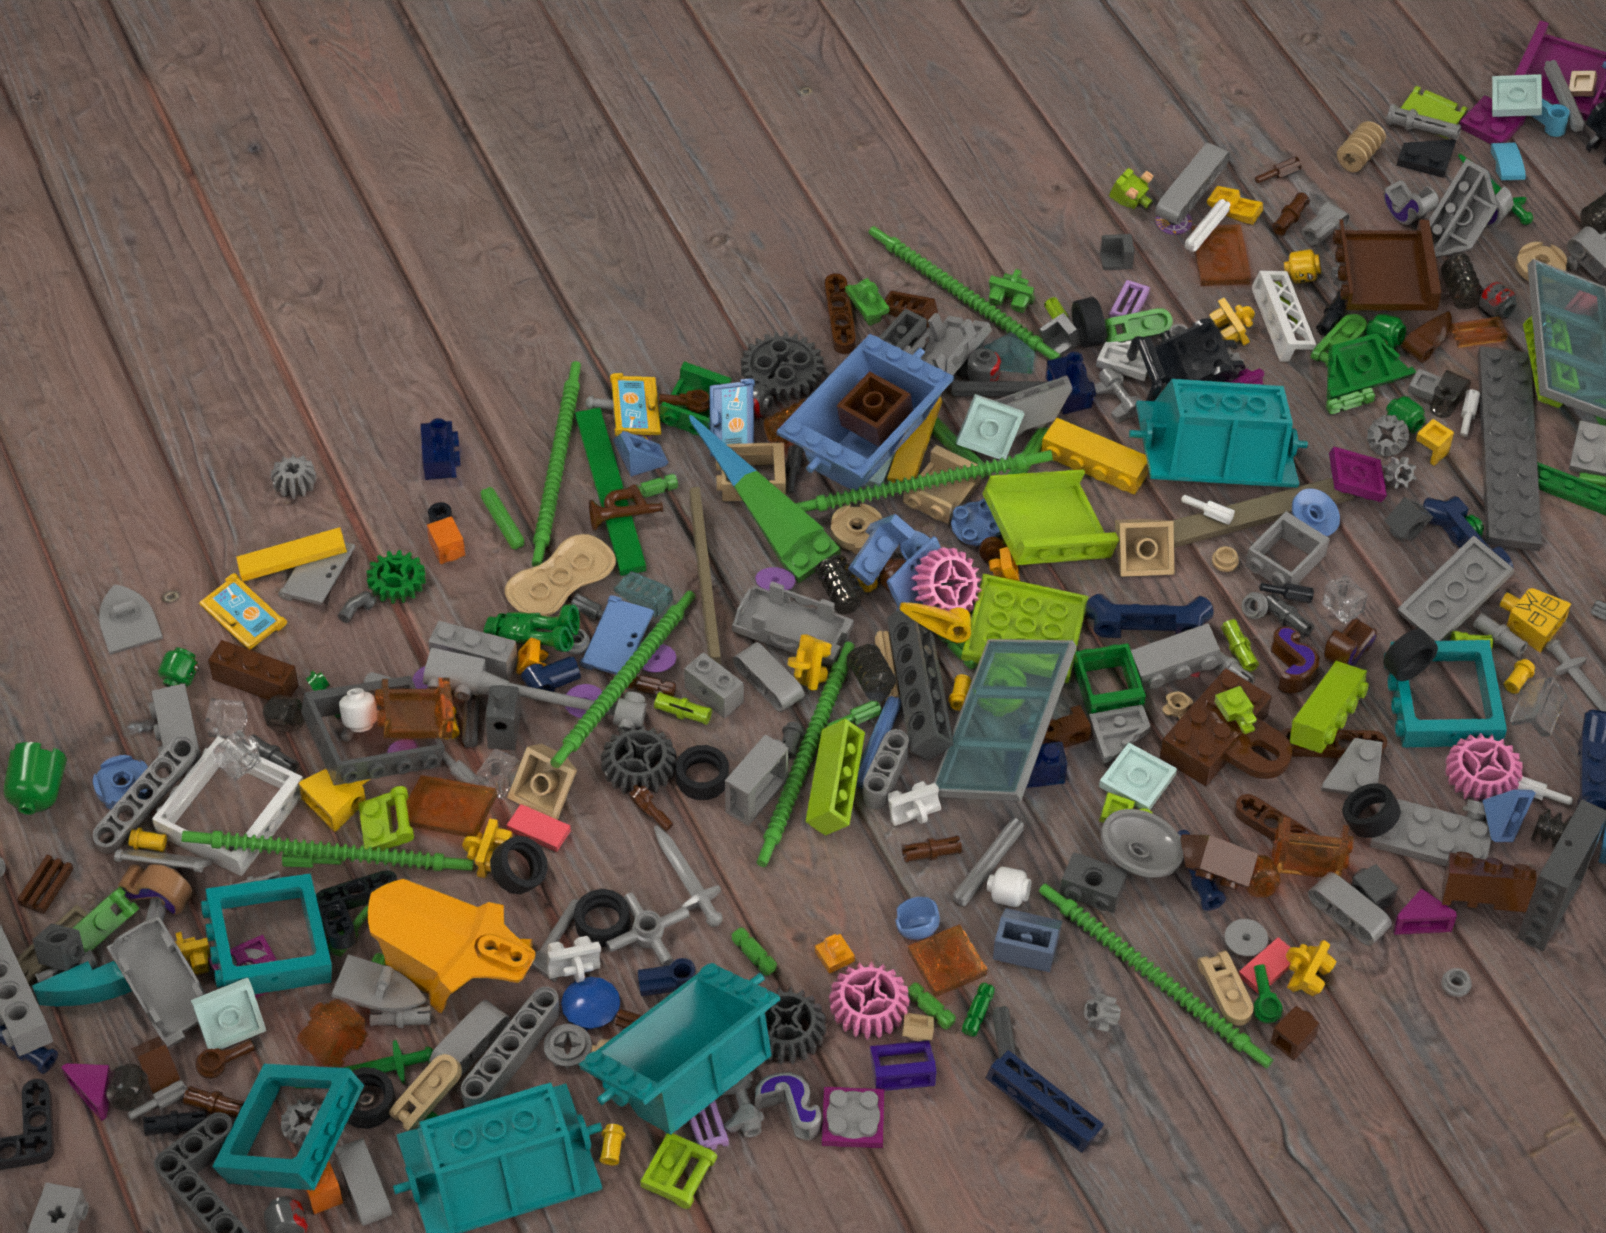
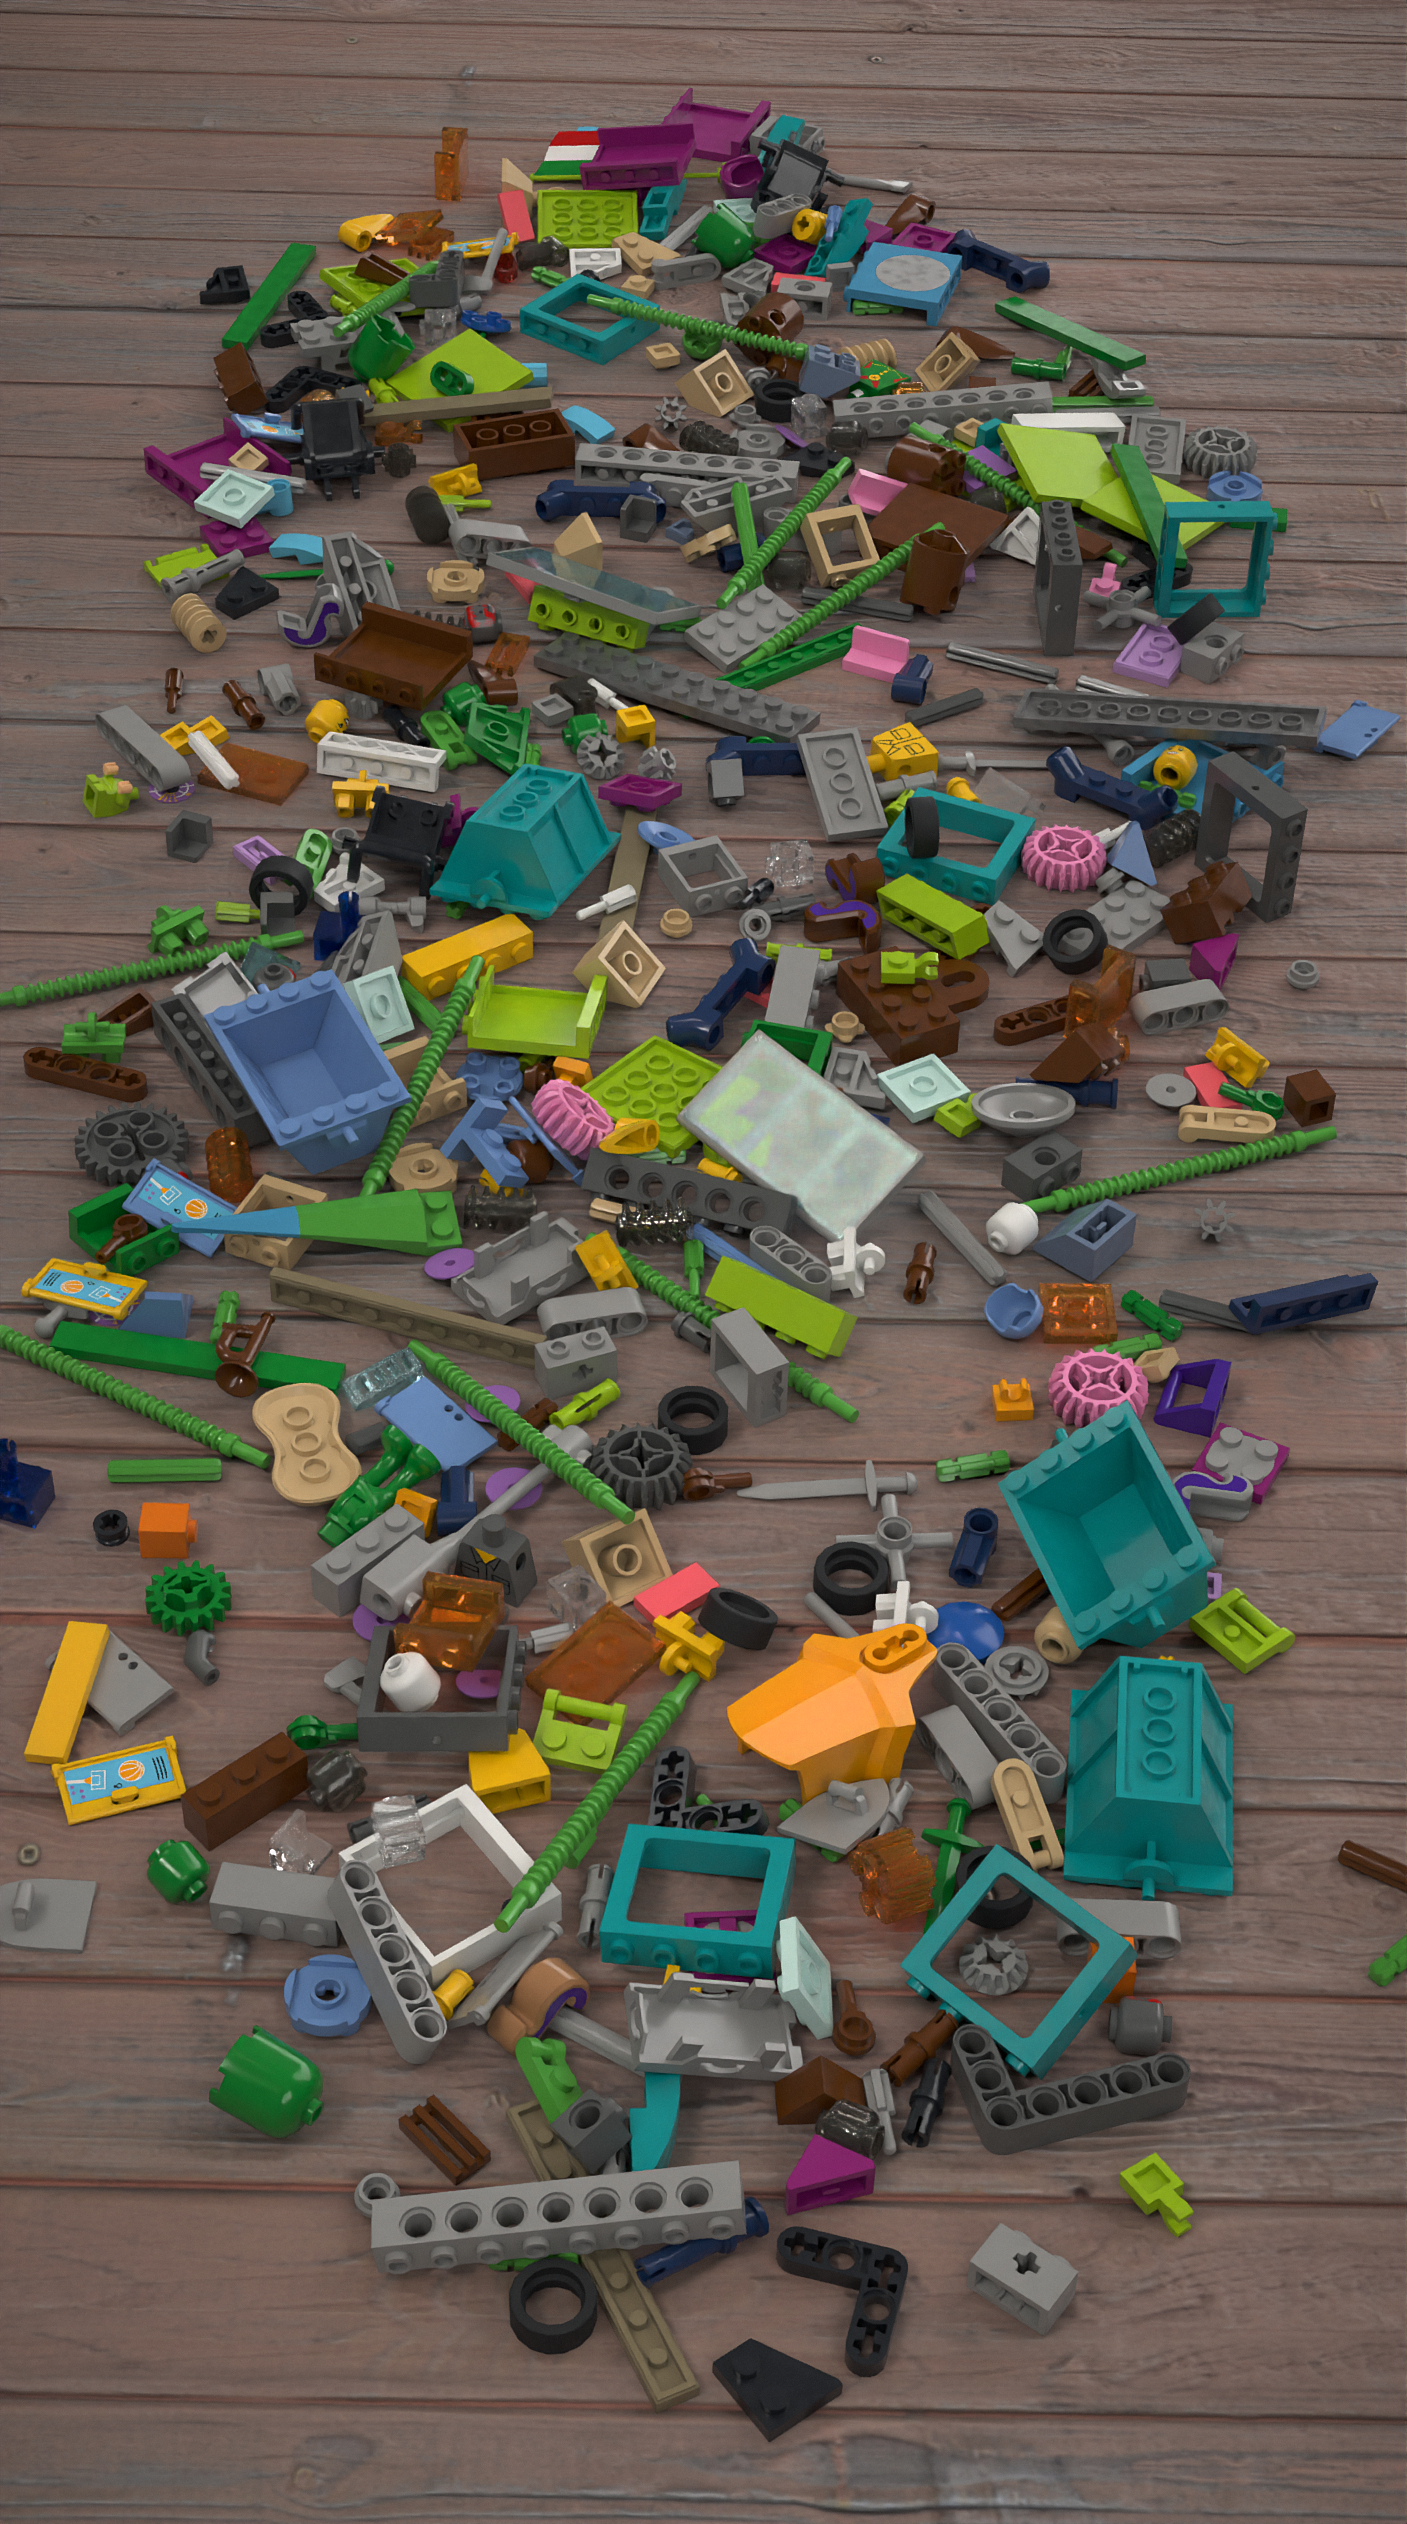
camera: 65 degrees left, 10 degrees down
reddish brown brick [836,371,914,447] -> none

